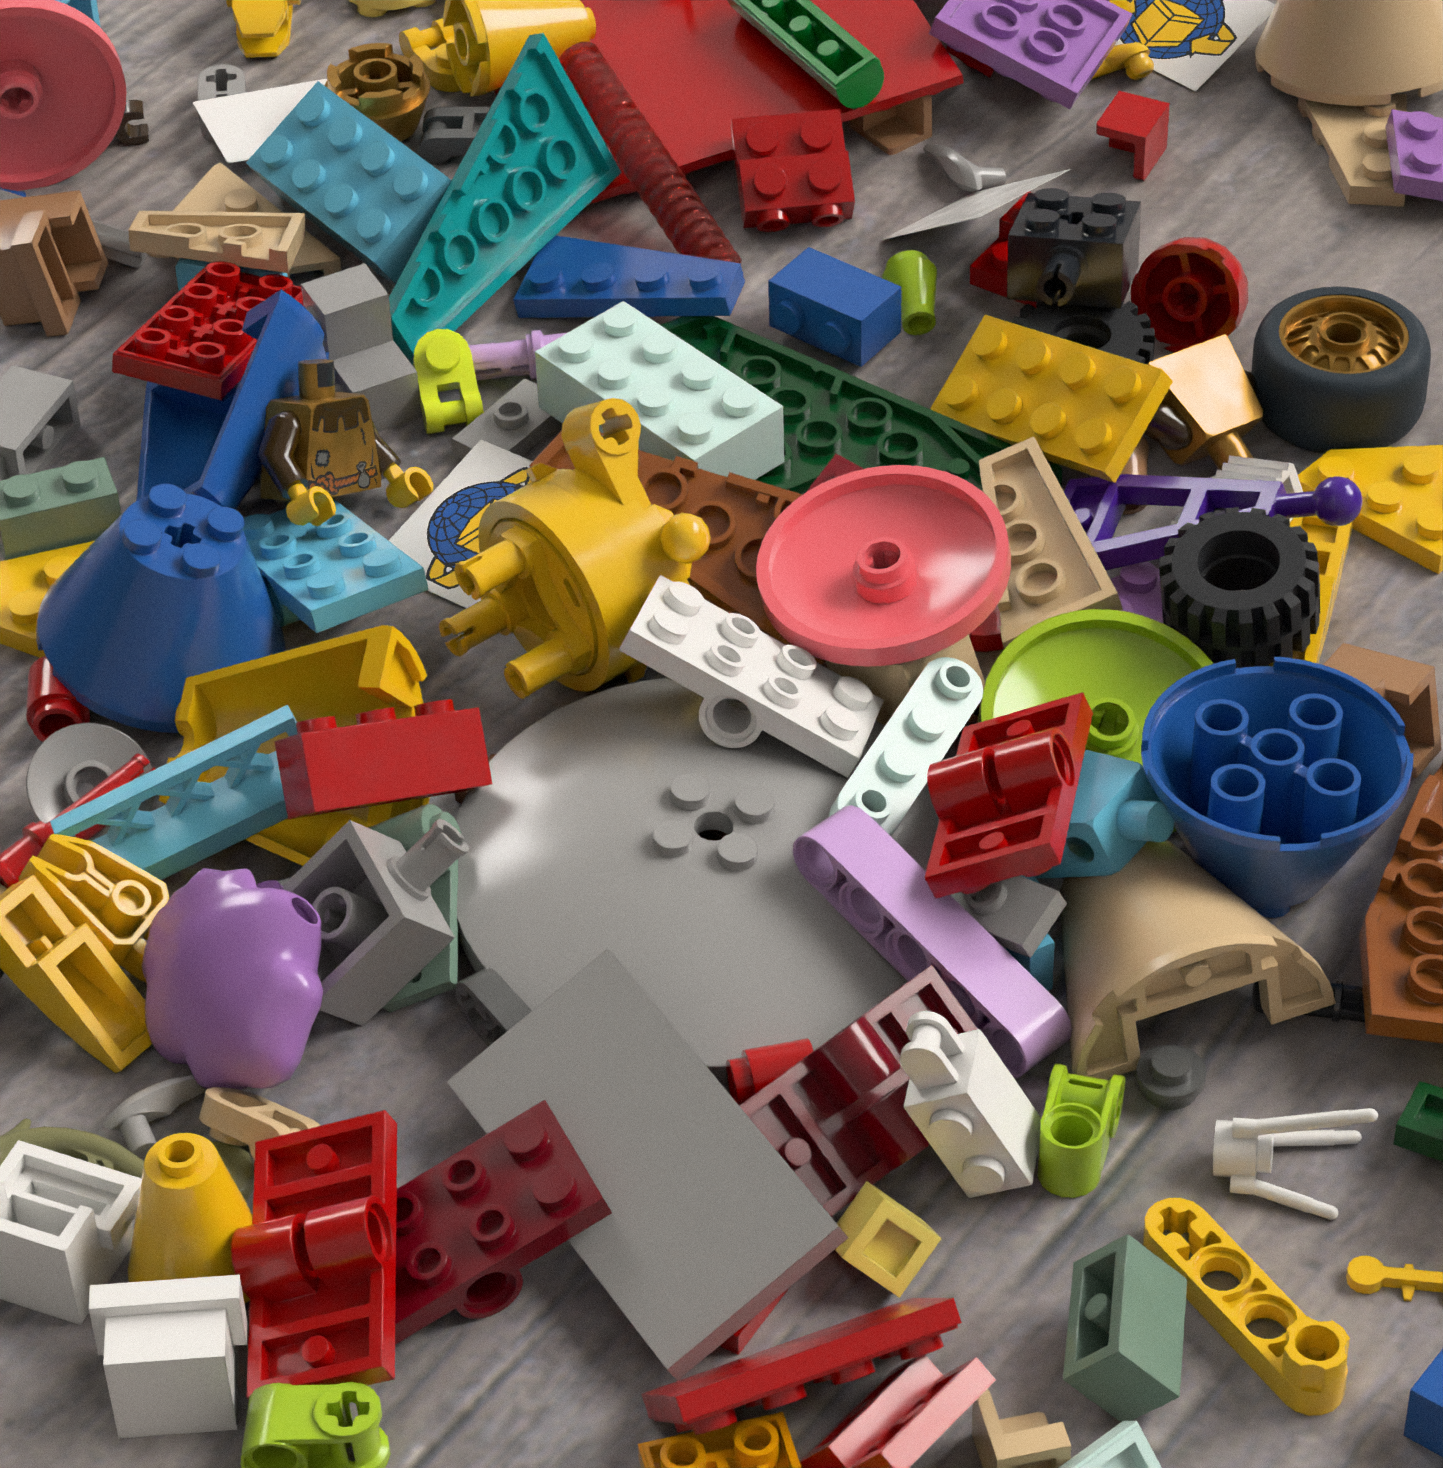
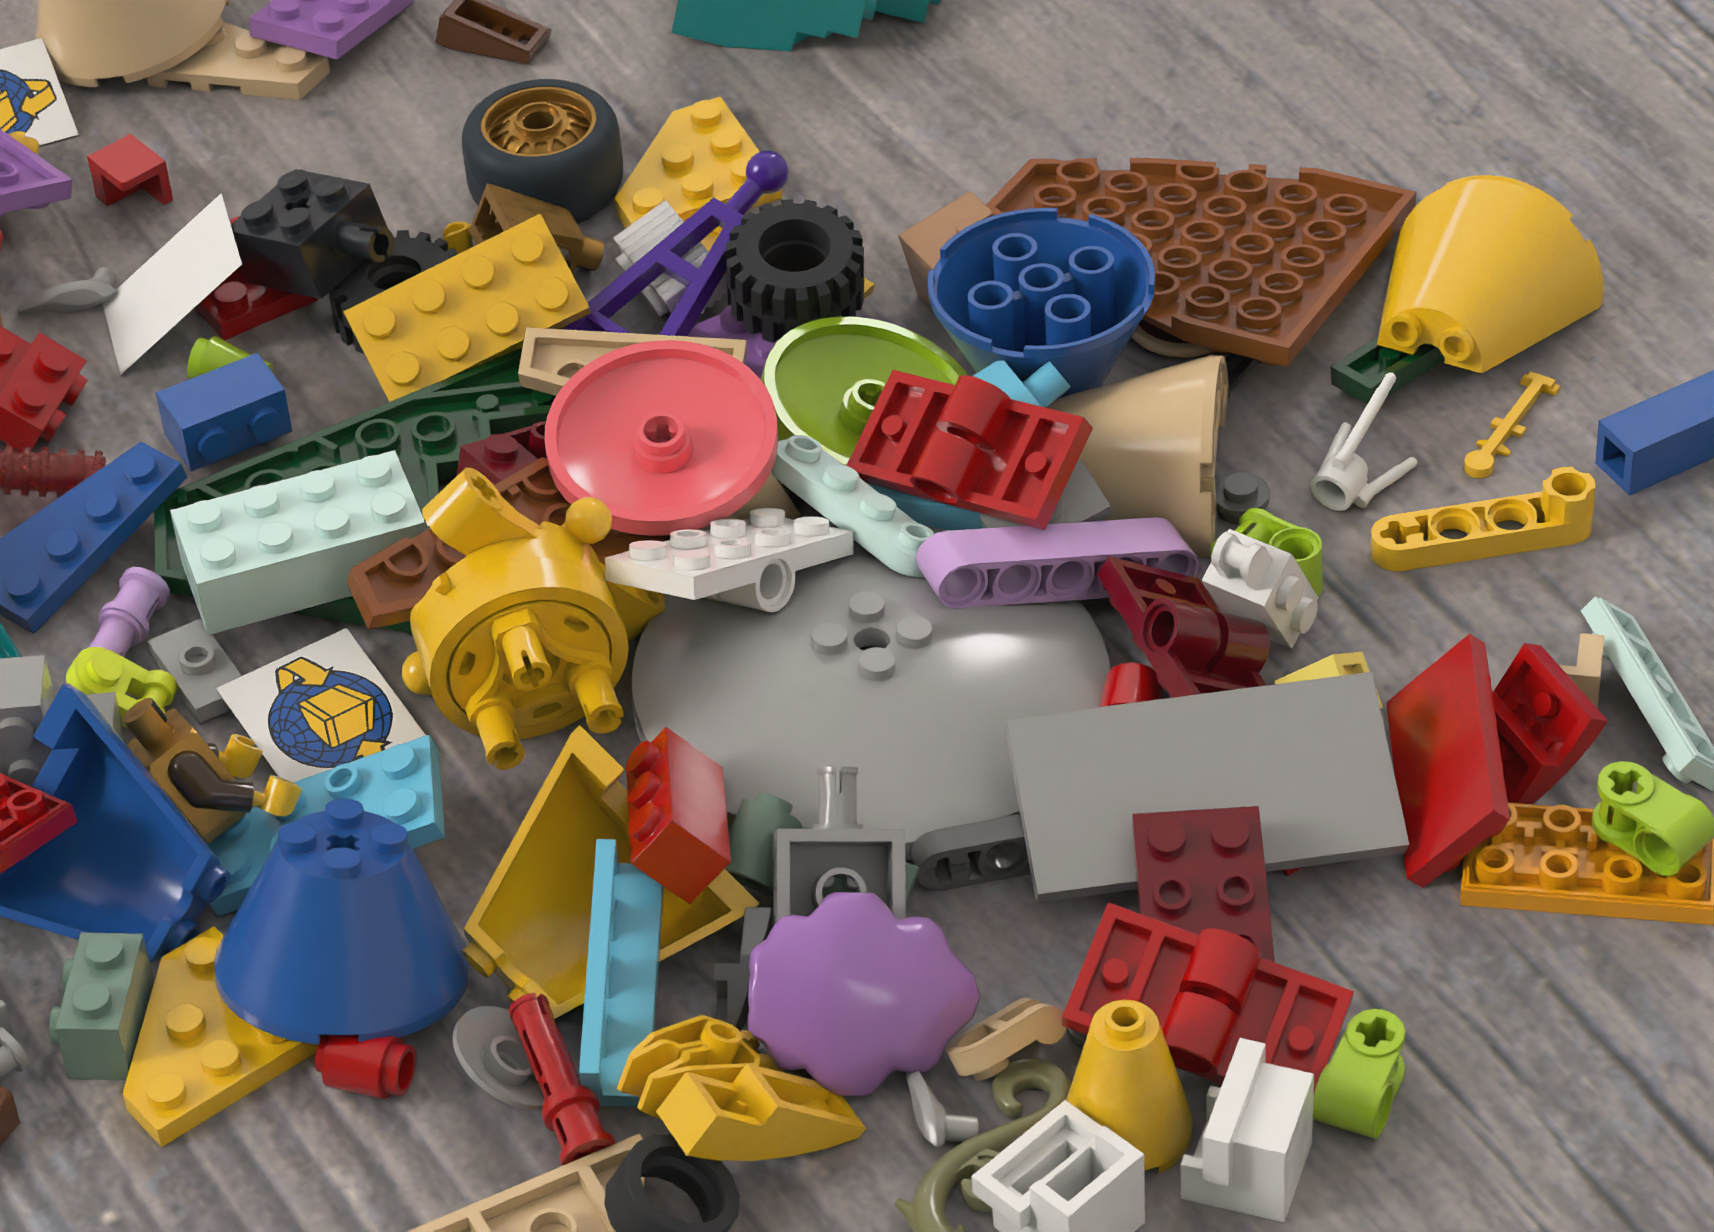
camera: 65 degrees left, 0 degrees up
sand green brick [1063,1234,1187,1422] -> none
red cylinder [1131,237,1248,353] -> none

